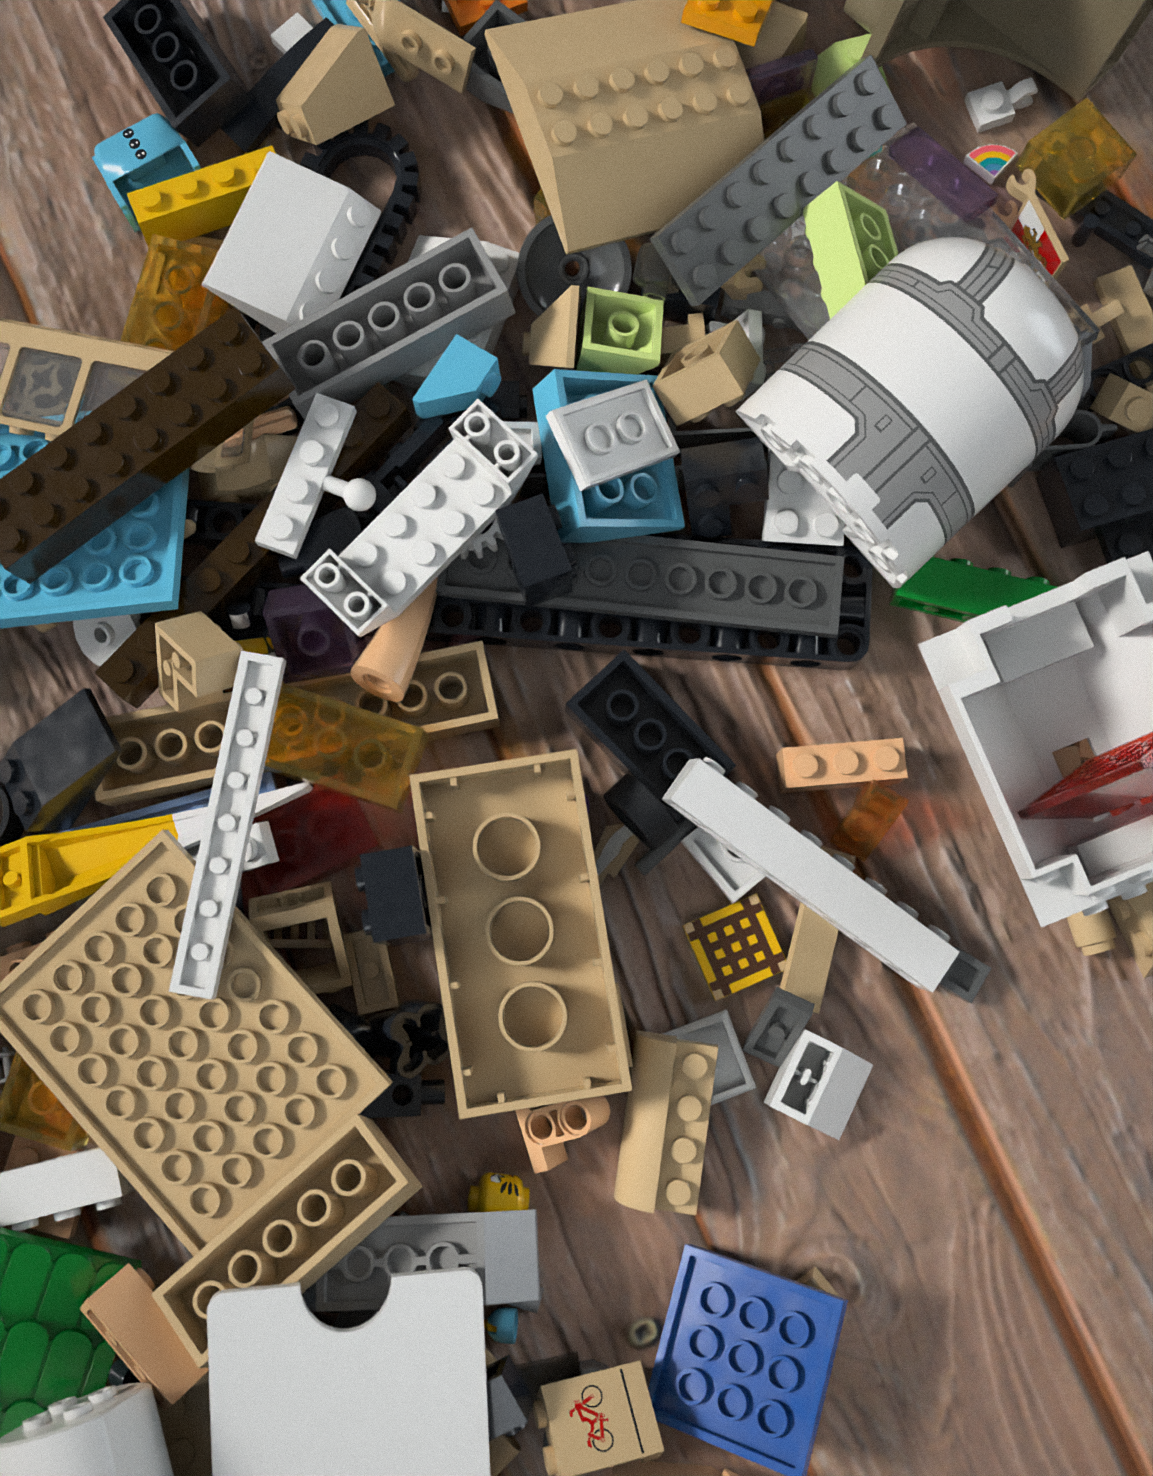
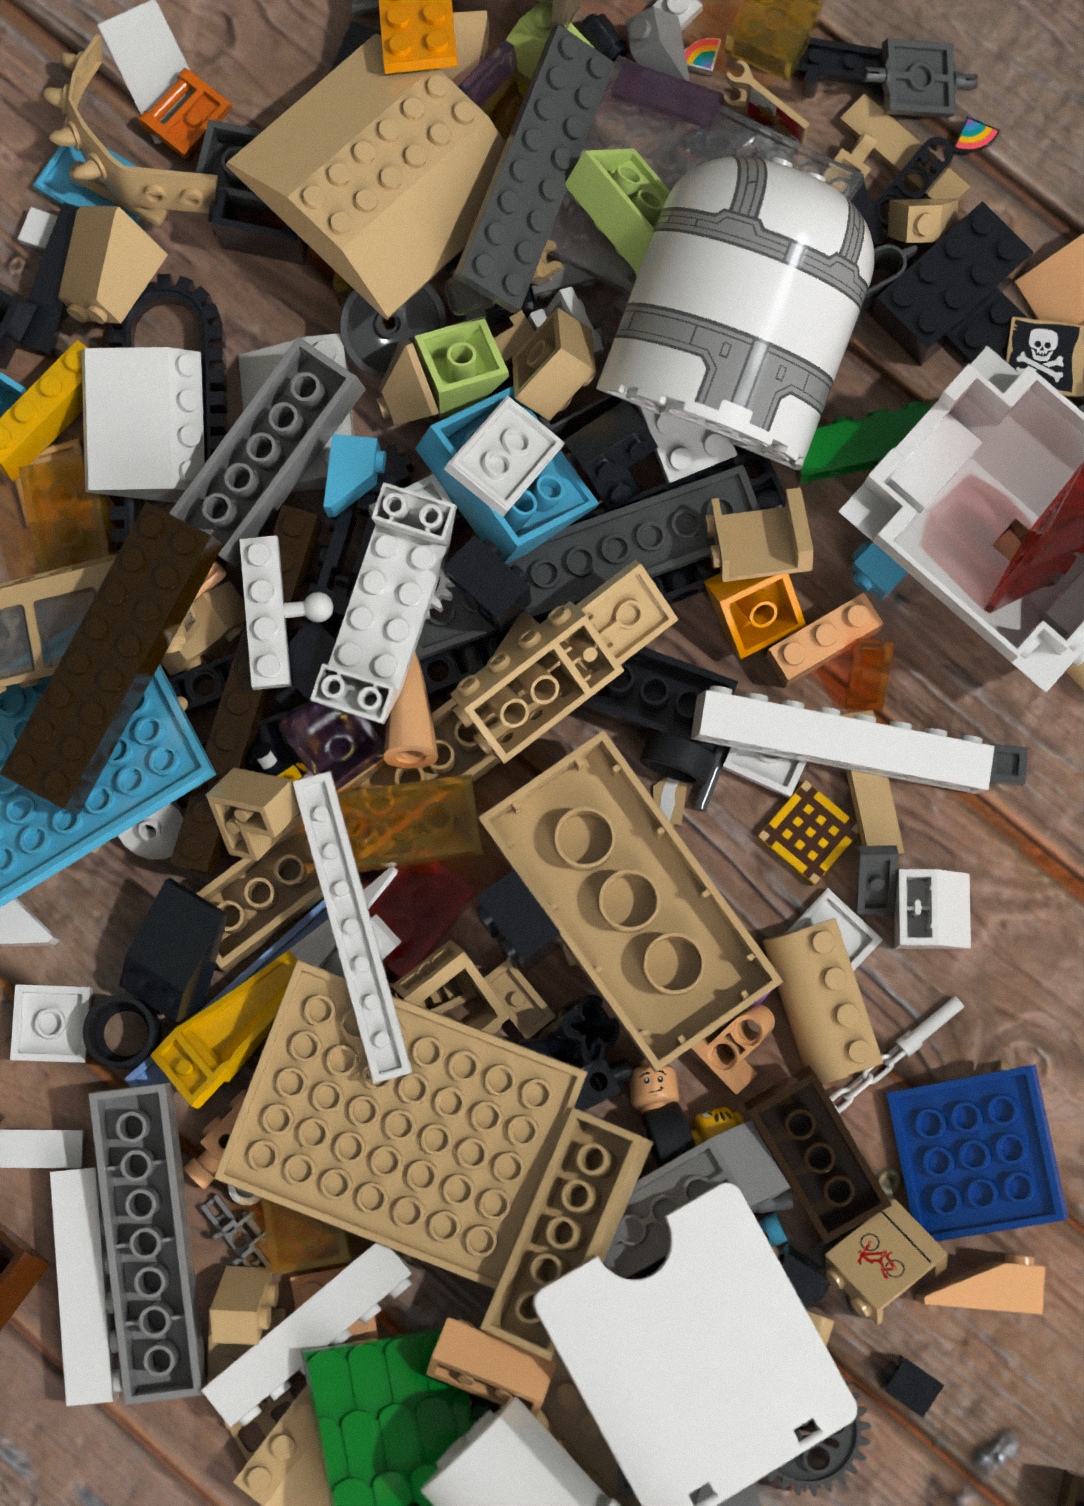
camera: 20 degrees left, 0 degrees up
none -> black panel [208,189,309,265]
none -> tan wedge [450,559,679,764]
none -> black brick [579,13,629,65]
none -> light grey slope [625,6,690,96]
none -> light nougat head [628,1060,679,1115]
none -> black tyre [642,1101,696,1168]
none -> light orange brick [704,573,807,659]
none -> tan panel [705,488,814,582]
none -> dark brown brick [743,1065,892,1244]
none -> white piece [830,996,964,1115]
none -> medium azure brick [850,541,908,601]

